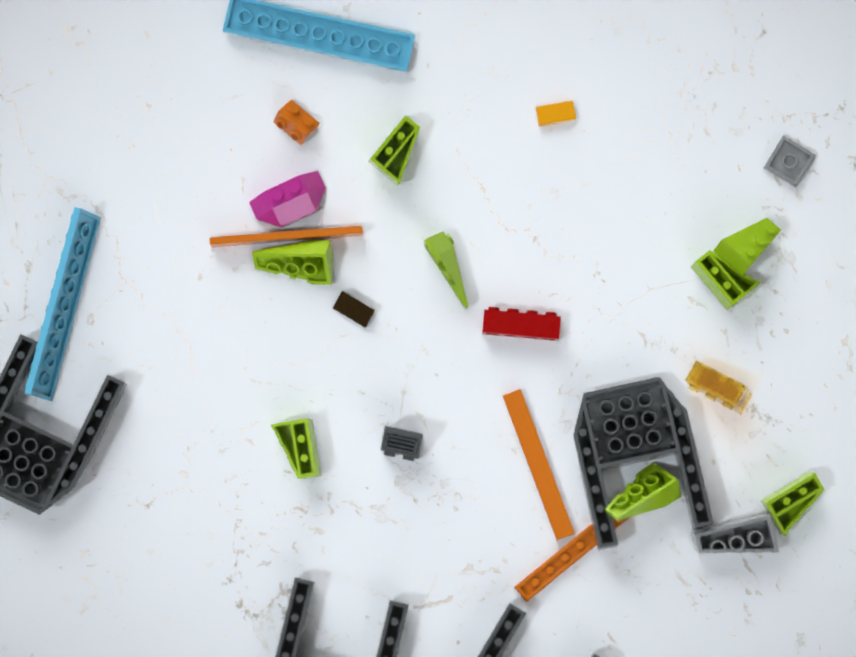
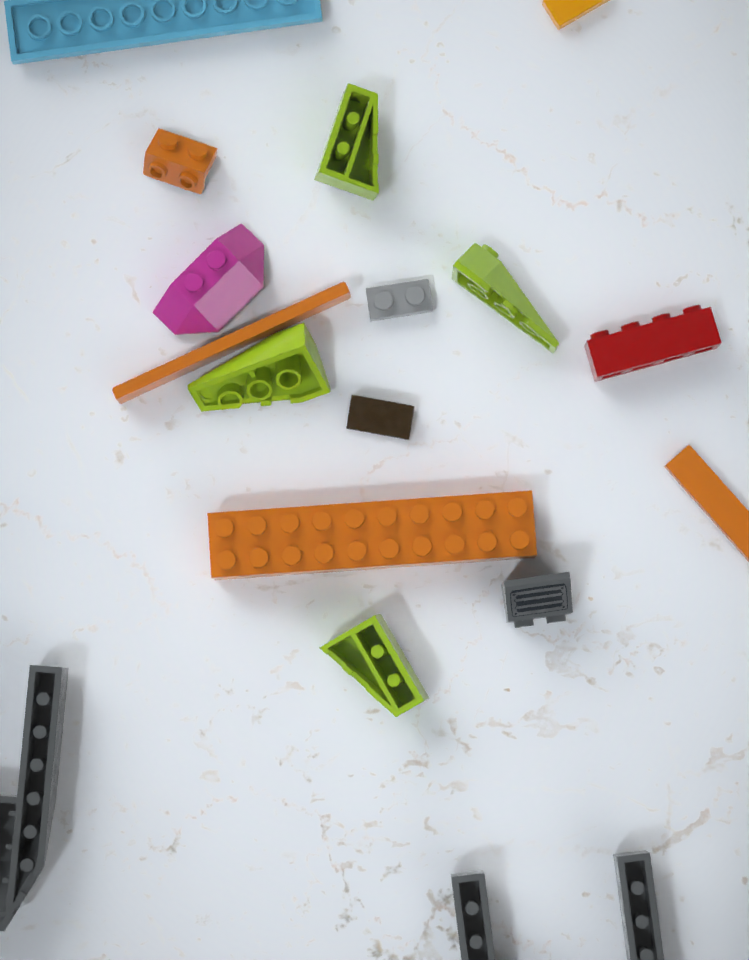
camera: 15 degrees left, 0 degrees up
none -> orange brick [207,490,537,580]
none -> light grey plate [365,279,433,322]

